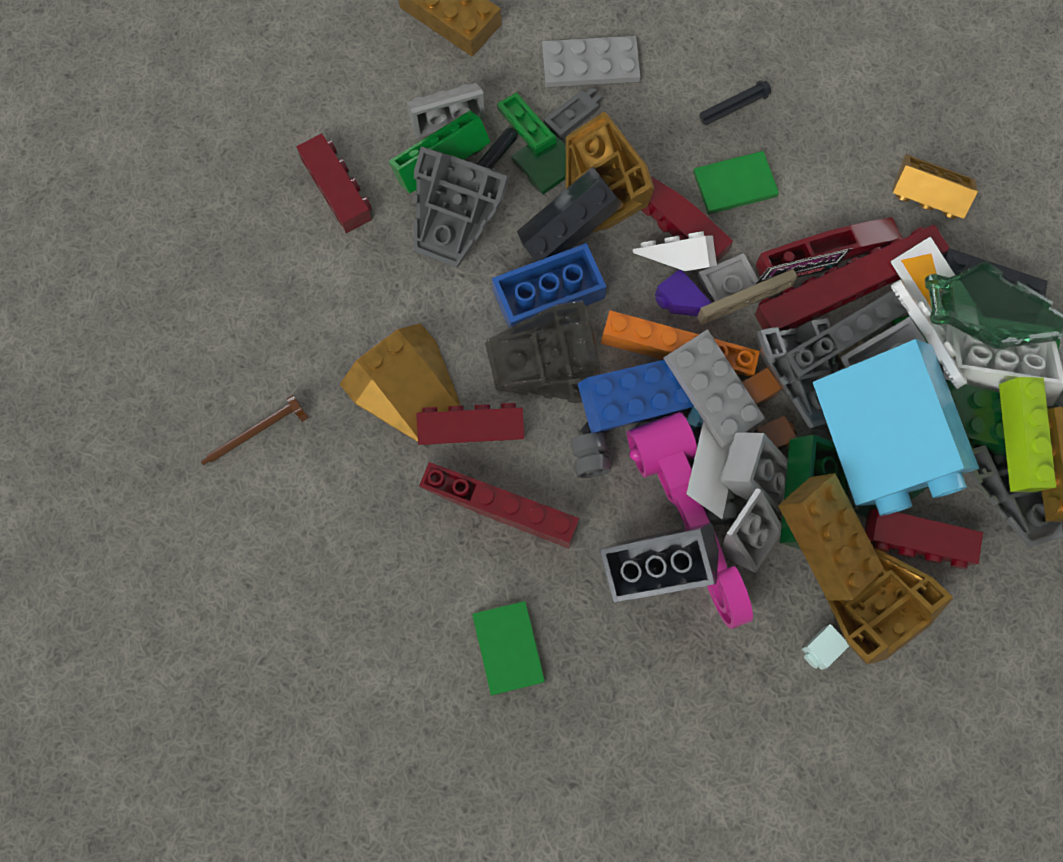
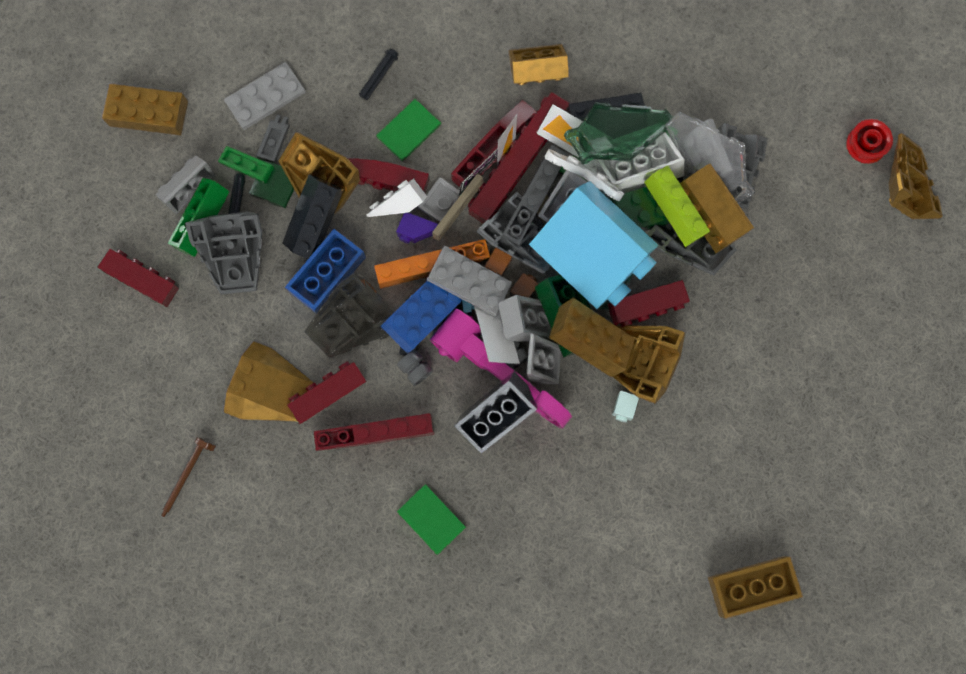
camera: 30 degrees left, 5 degrees up
none -> white sticker [497,115,517,167]

